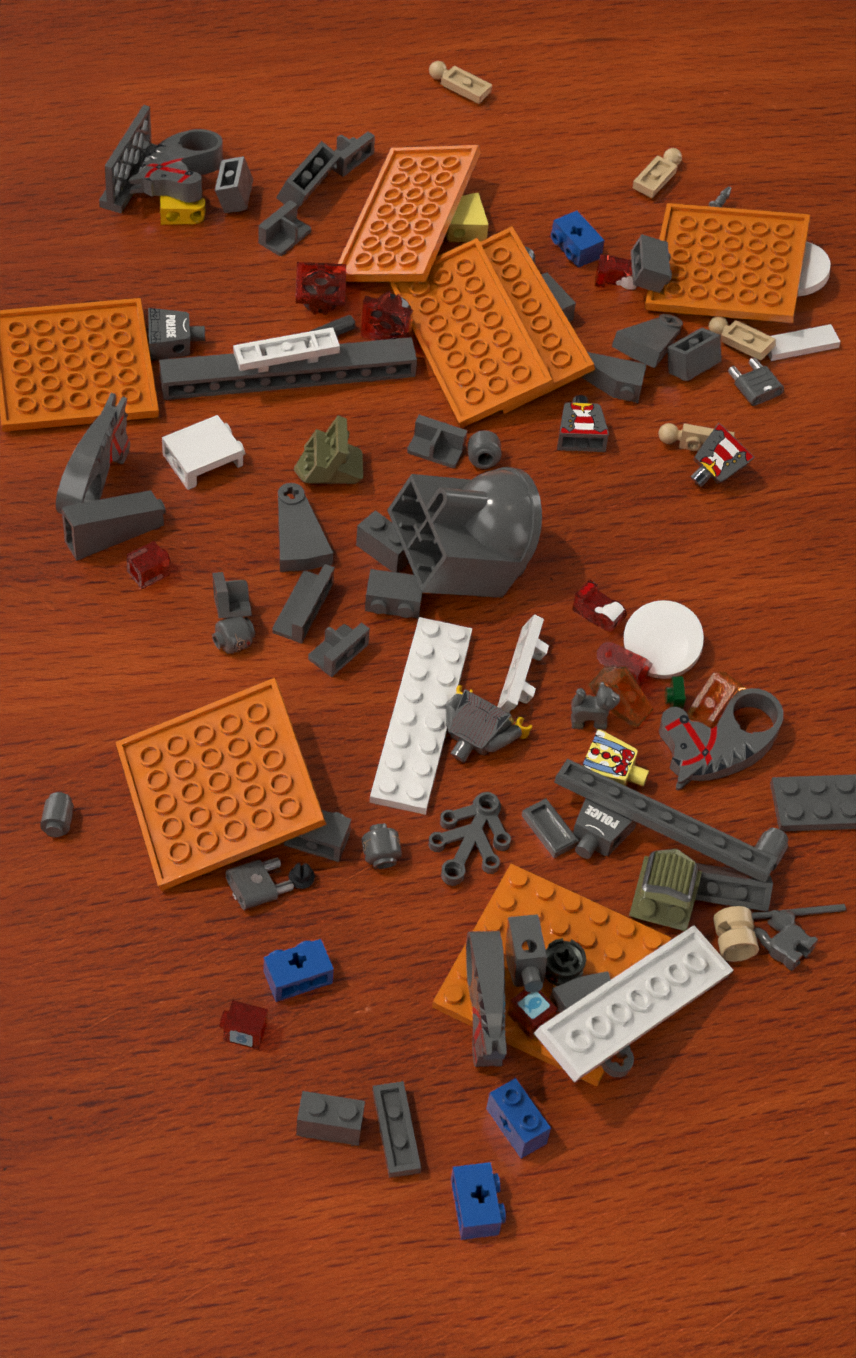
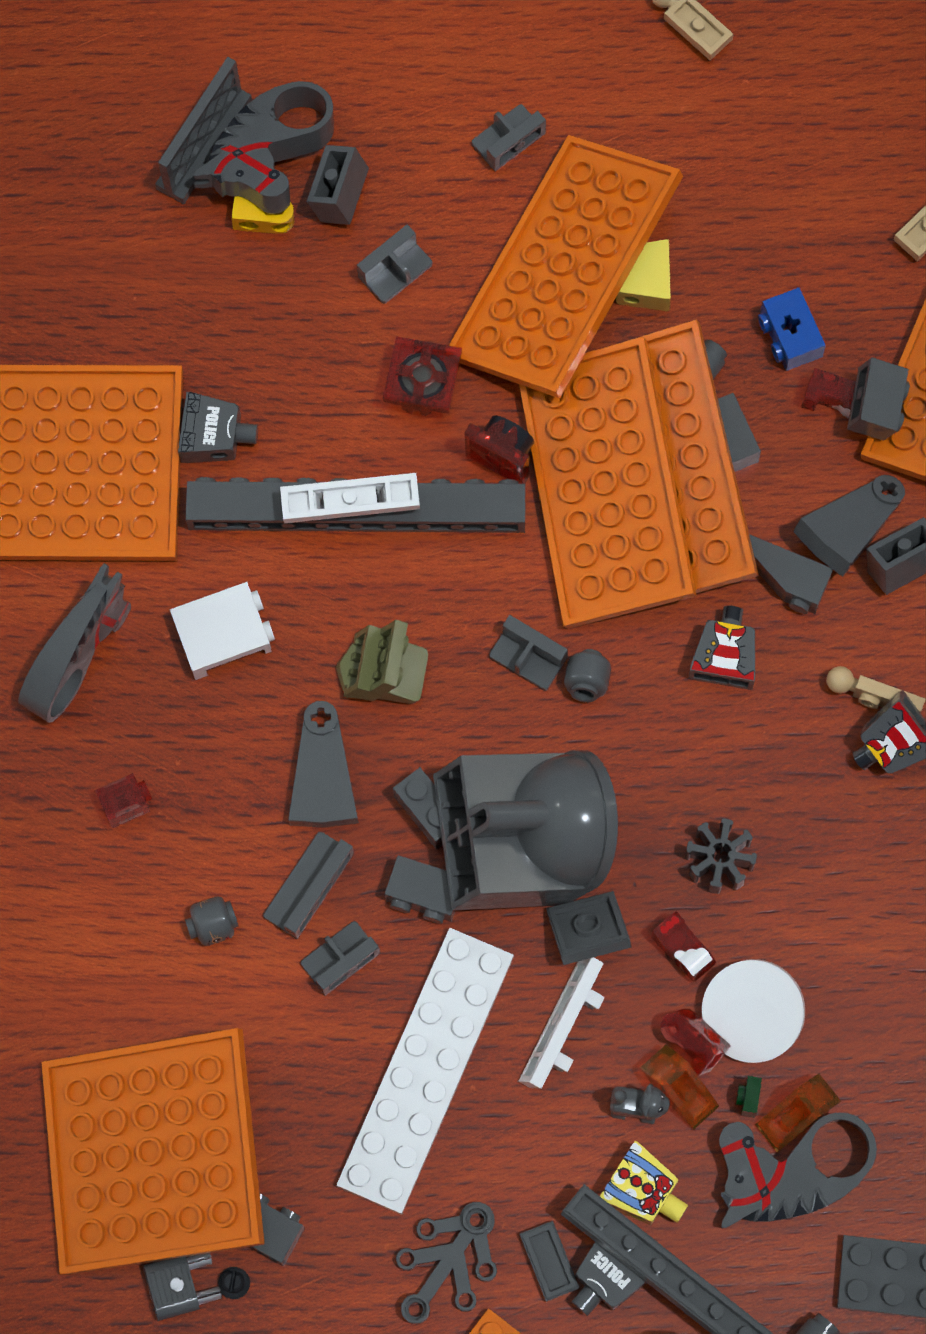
camera: 20 degrees right, 20 degrees up
dark grey slope [62,490,166,561] -> none
dark grey panel [212,572,252,618] -> none
dark grey brick [276,141,340,210] -> none
dark grey axle [311,315,356,336] -> none
dark grey head [361,824,402,869] -> none
dark grey torso [445,685,532,763] -> none
none -> dark grey tile [546,891,631,965]
none -> dark grey gear [685,819,757,894]

